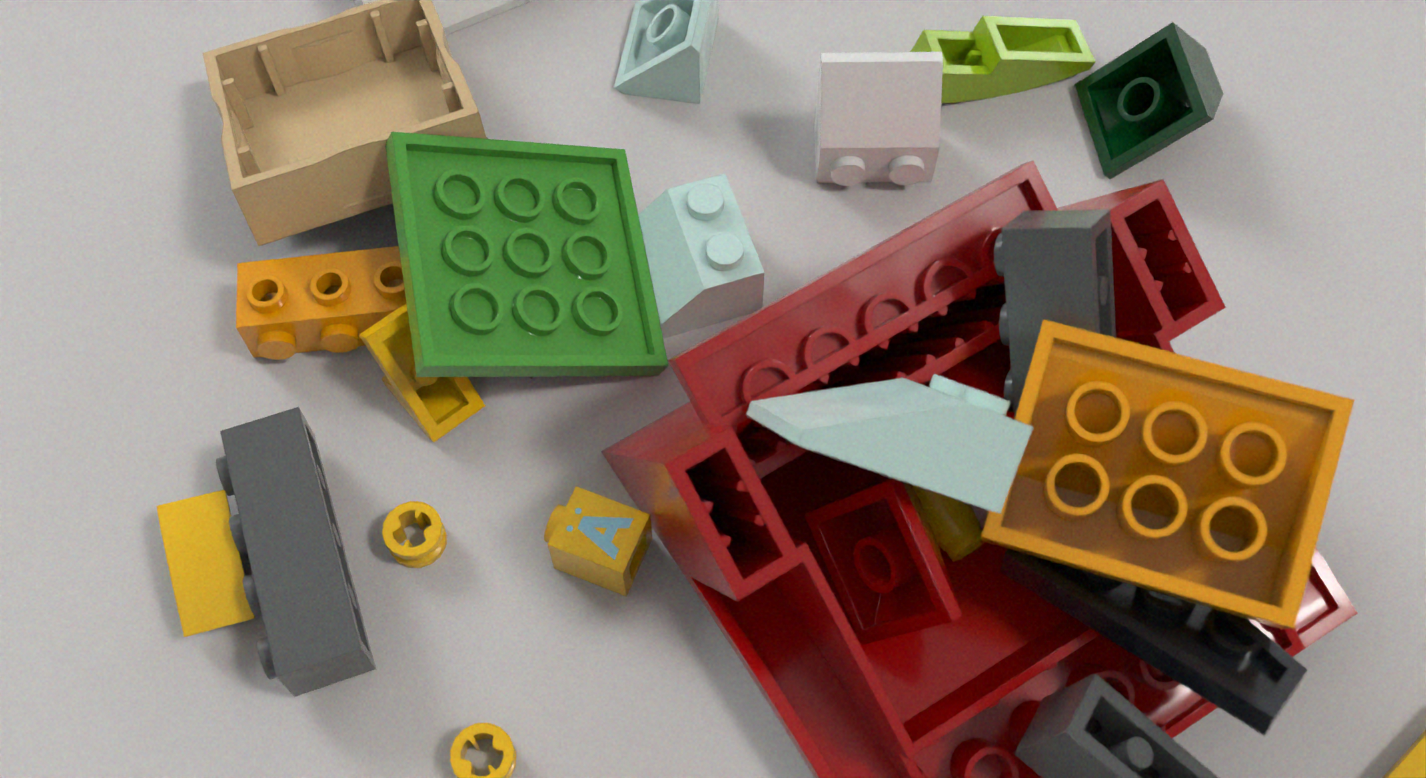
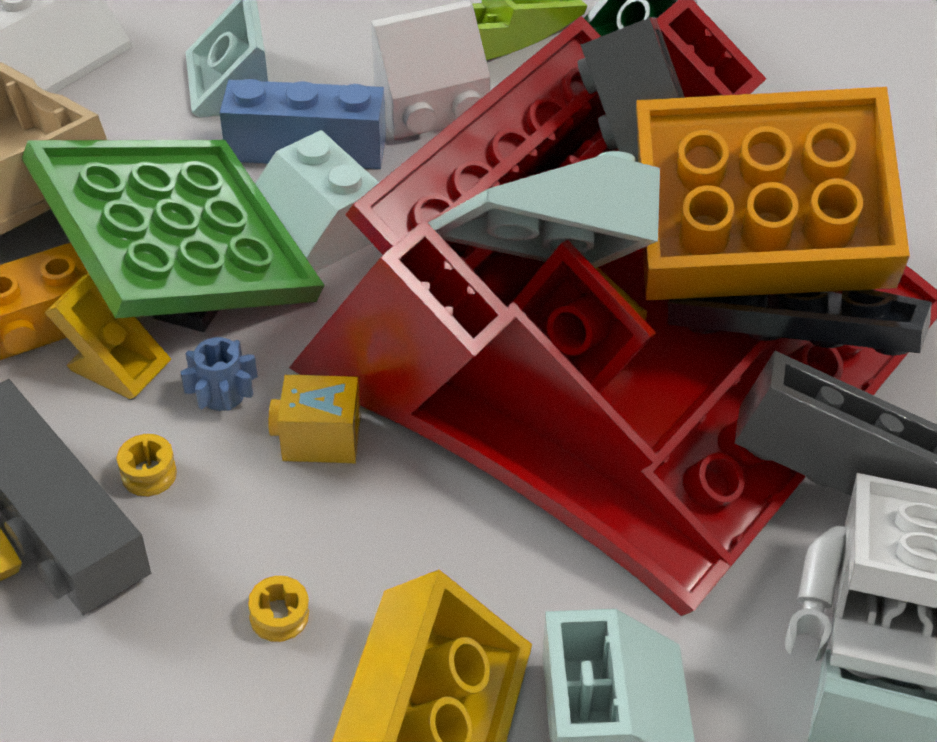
camera: 20 degrees left, 15 degrees down
none -> medium blue gear [180,337,258,411]
none -> medium blue brick [219,79,386,169]

